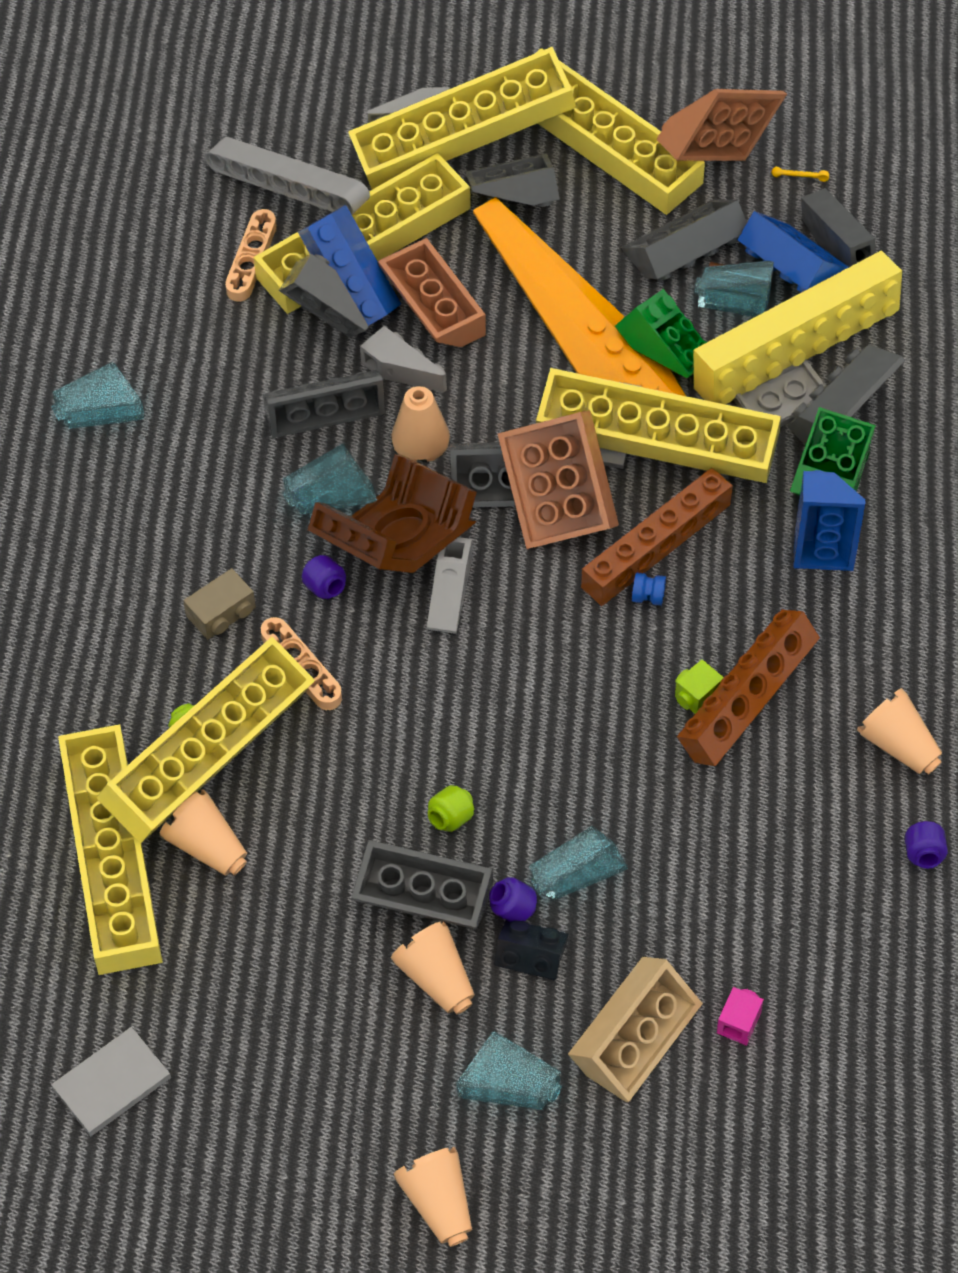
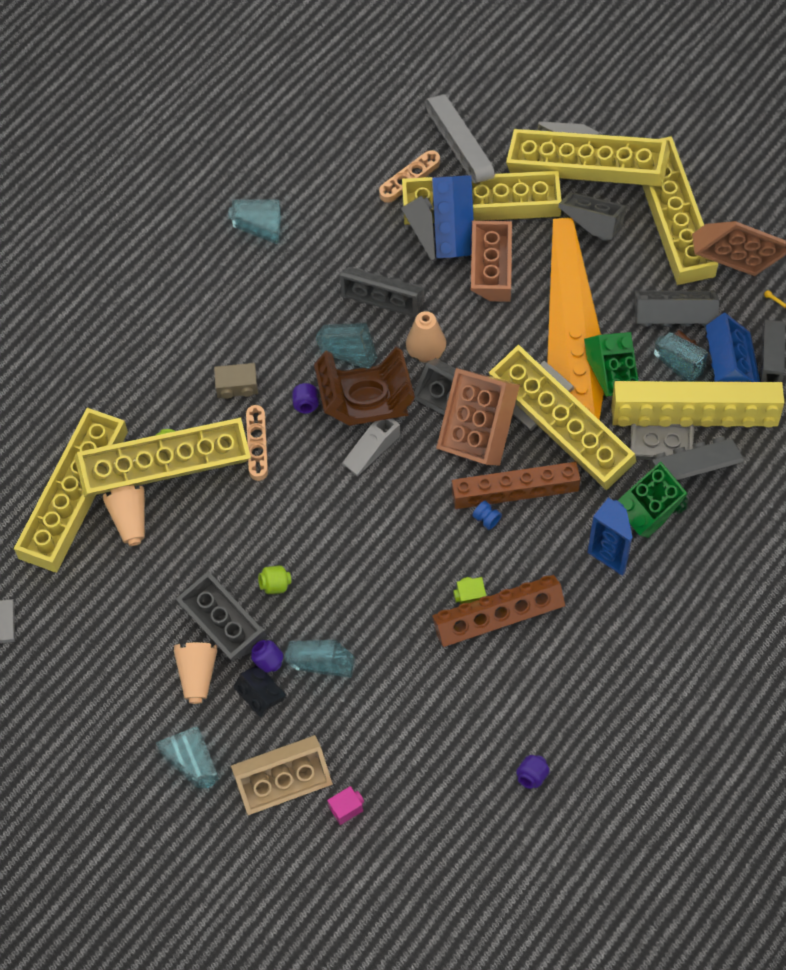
camera: 35 degrees right, 5 degrees up
light grey slope [360,326,447,393] -> none
light nougat cone [394,1147,472,1247] -> none
light nougat cone [857,688,942,775] -> none

